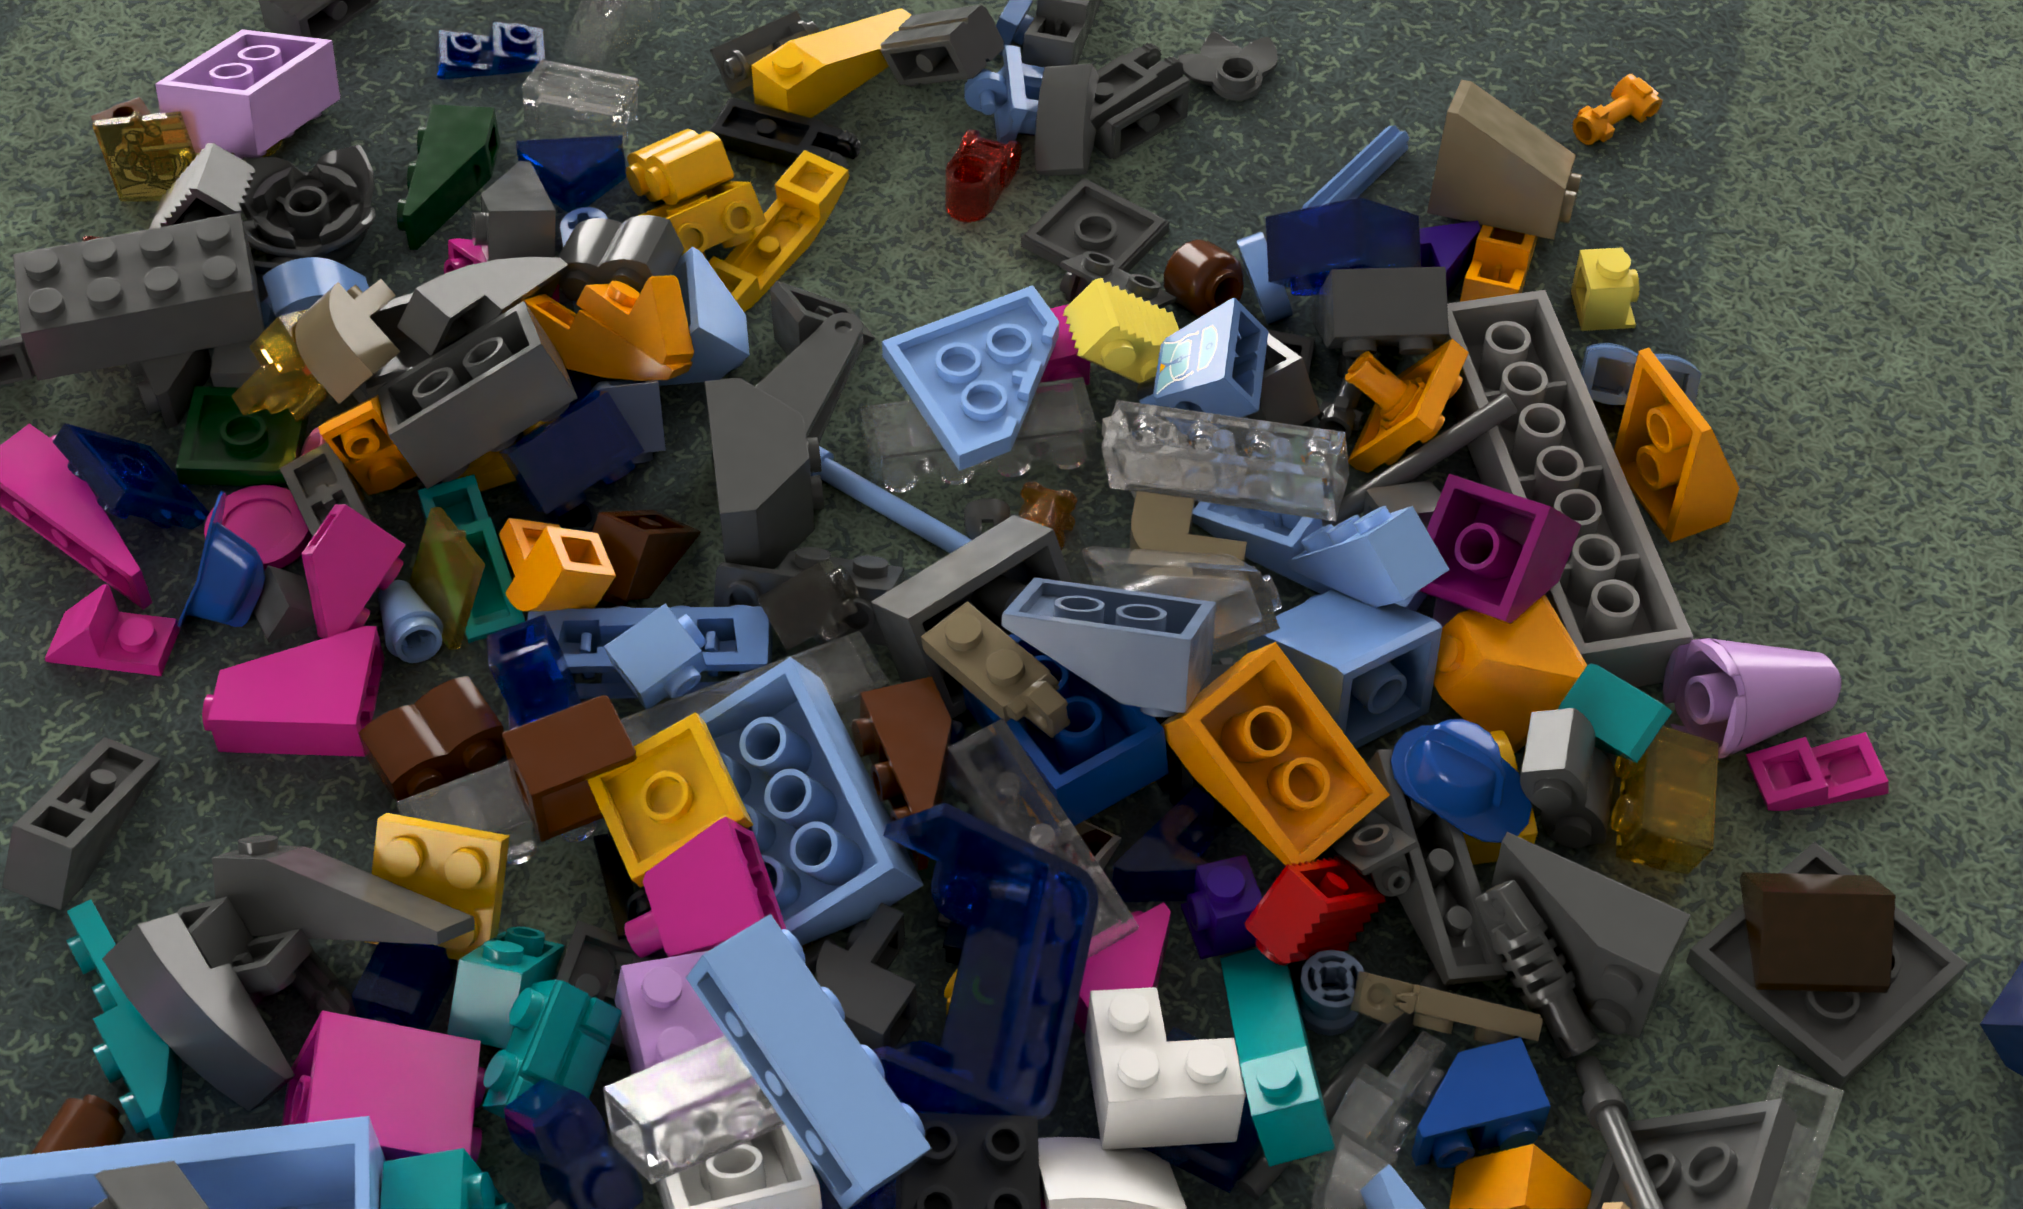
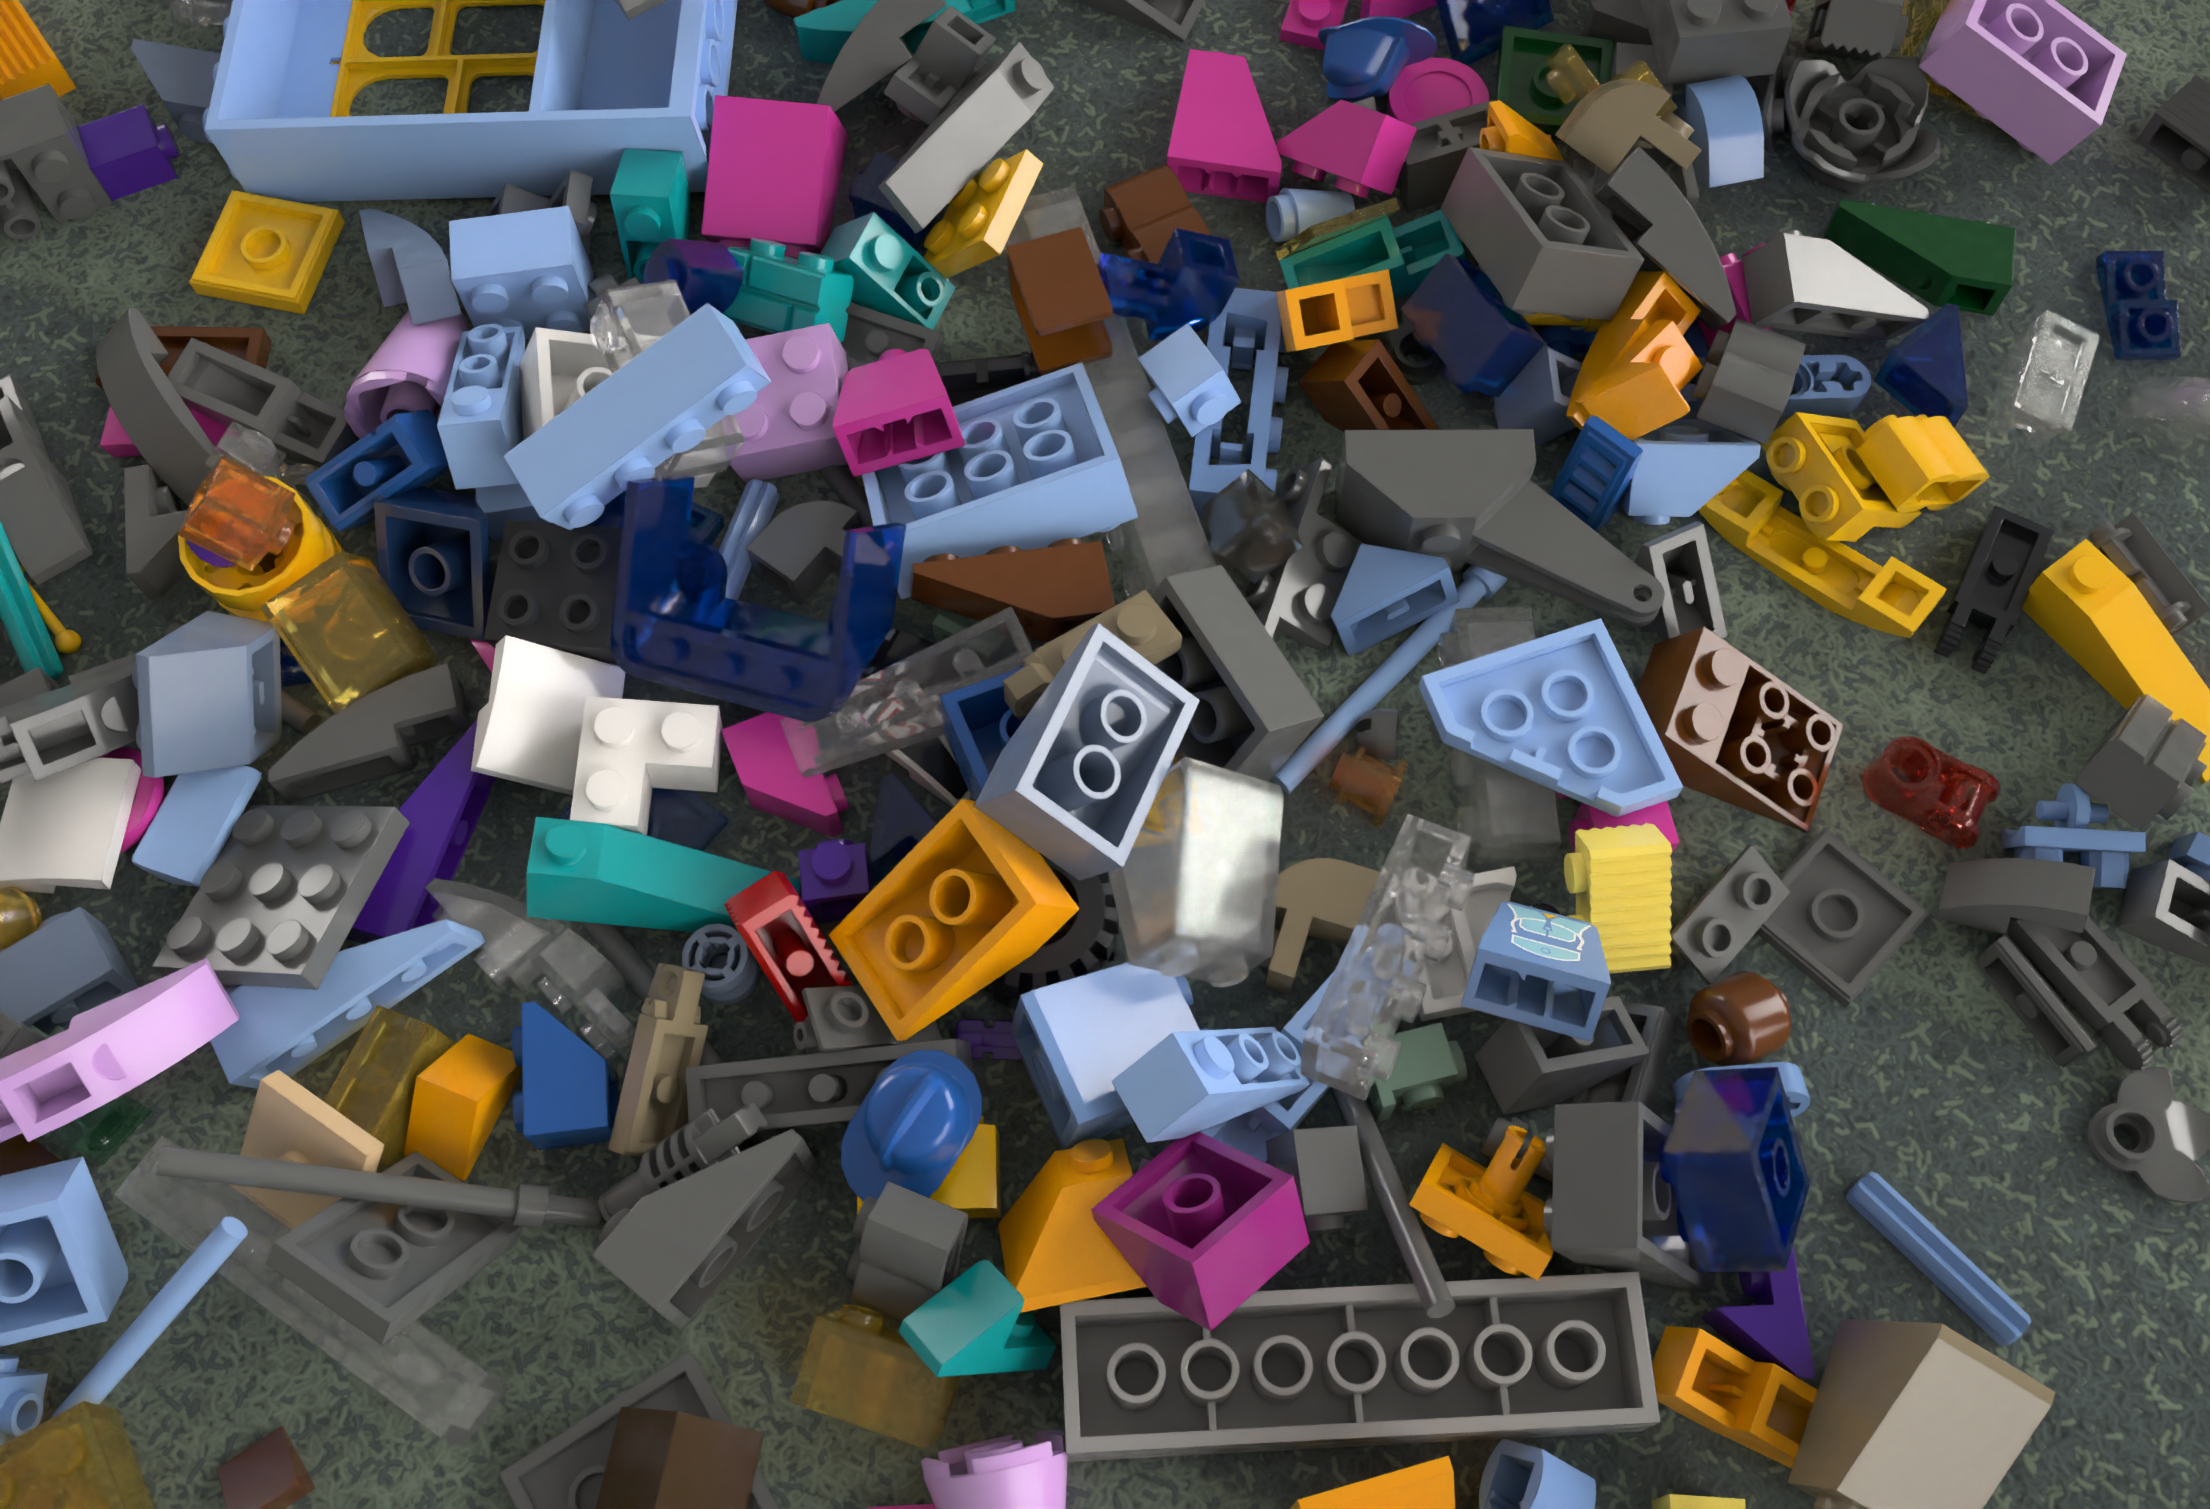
camera: 100 degrees right, 15 degrees up
yellow plate [587,712,753,888] -> none
none -> medium blue slope [1331,543,1460,656]
none -> blue slope [1549,415,1643,532]
none -> reddish brown slope [1637,627,1844,833]

